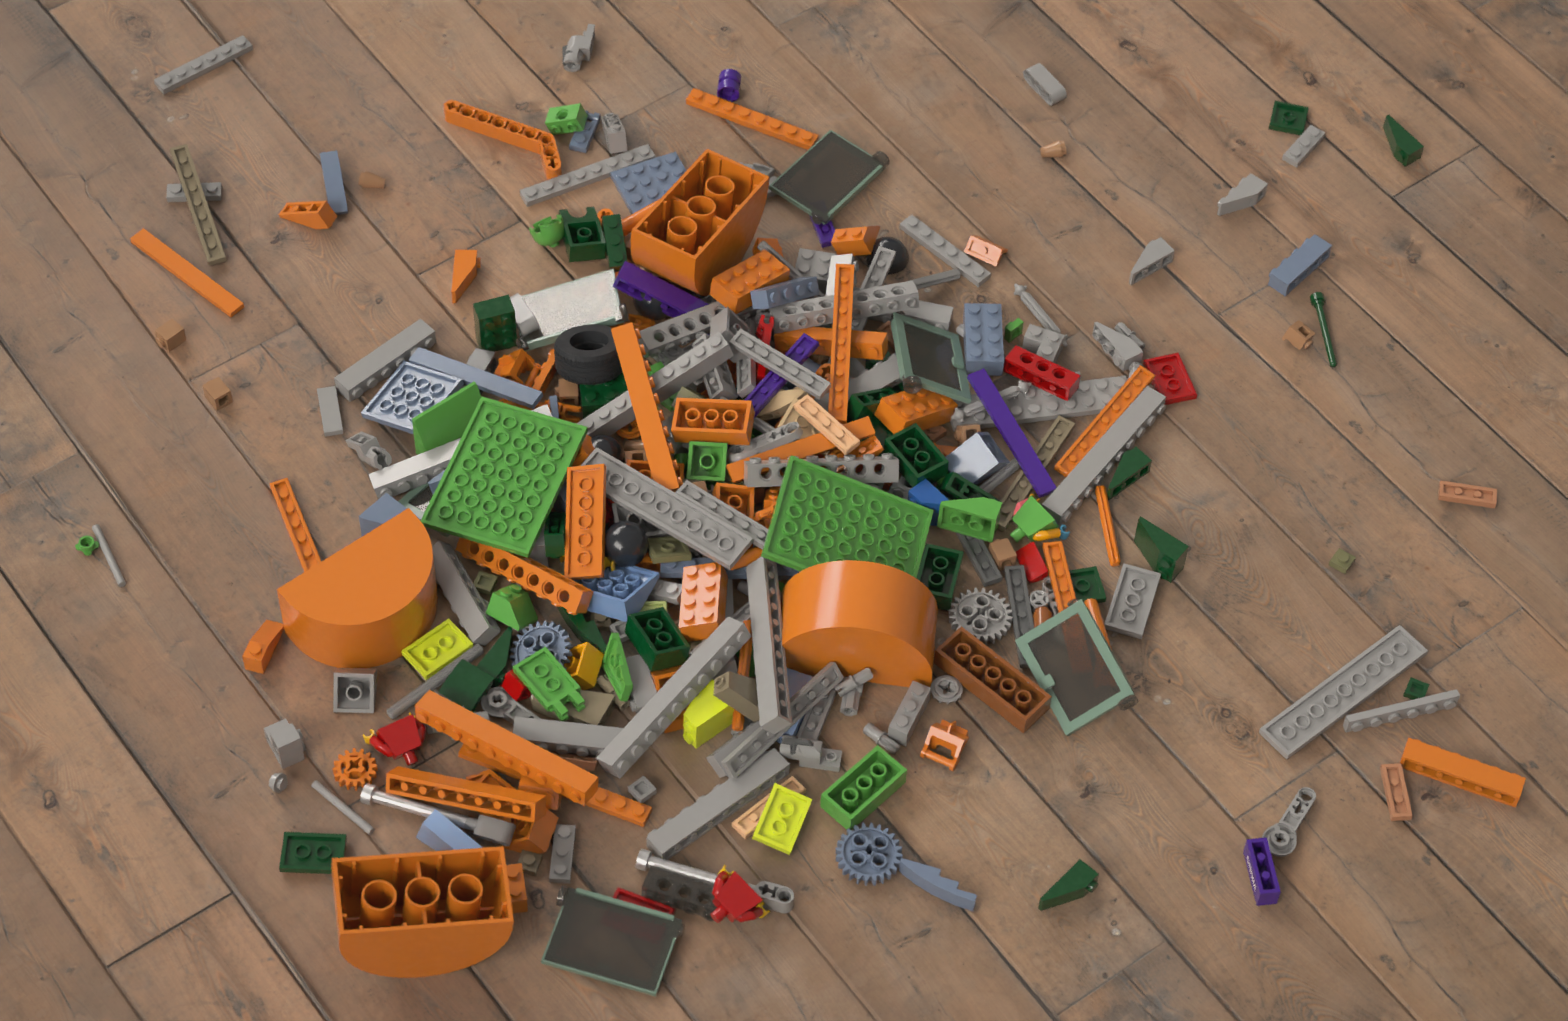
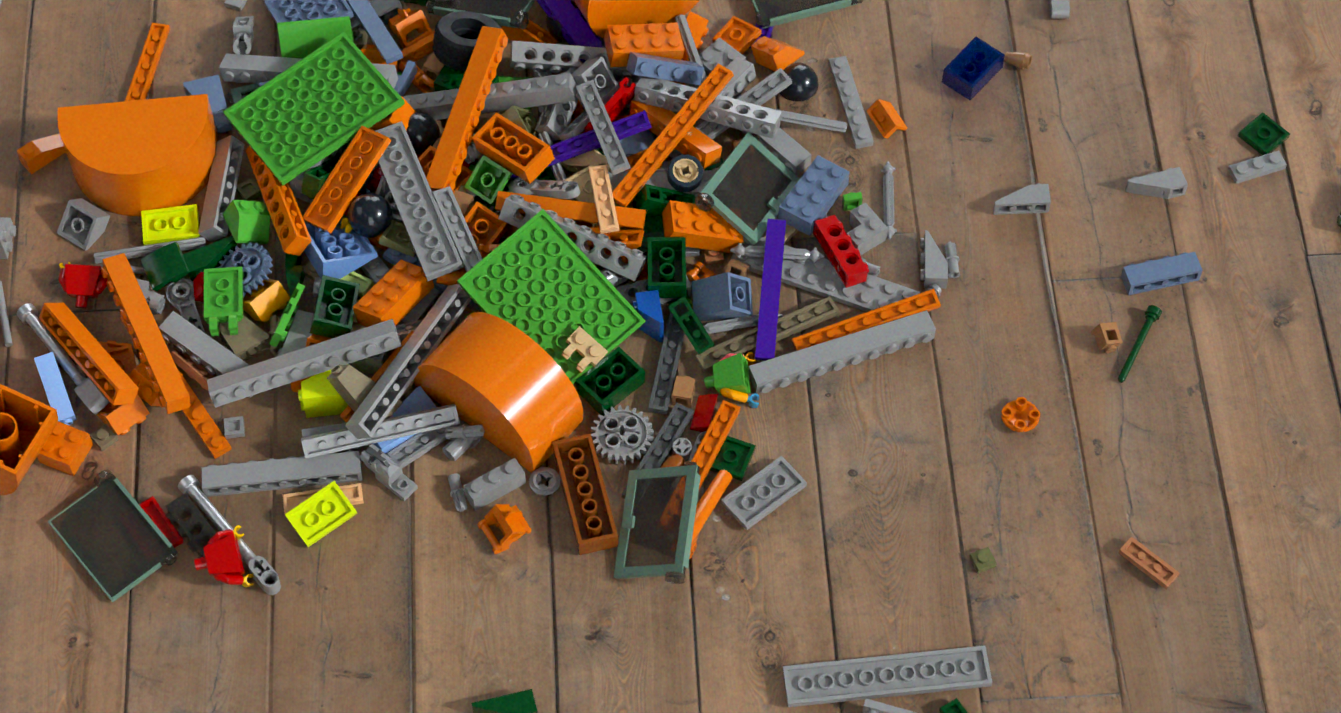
camera: 35 degrees right, 5 degrees up
orange gear [333,748,378,791] -> none
light grey plate [549,824,576,884] -> none
bright green brick [820,745,907,830] -> none
sand blue gear [835,823,903,886] -> none
sand blue slope [899,858,977,911] -> none
bright green slope [937,497,1002,542] -> none
orange axle [1095,485,1121,567] -> none
dark green slope [1107,447,1152,500] -> none
dark green slope [1134,516,1189,583] -> none
red tile [1143,353,1197,405] -> none
none -> tan plate [561,326,608,373]
none -> wheel [667,155,703,192]
none -> orange tile [712,16,762,55]
none -> clear blue brick [942,36,1005,101]
none -> orange dish [1001,397,1040,432]

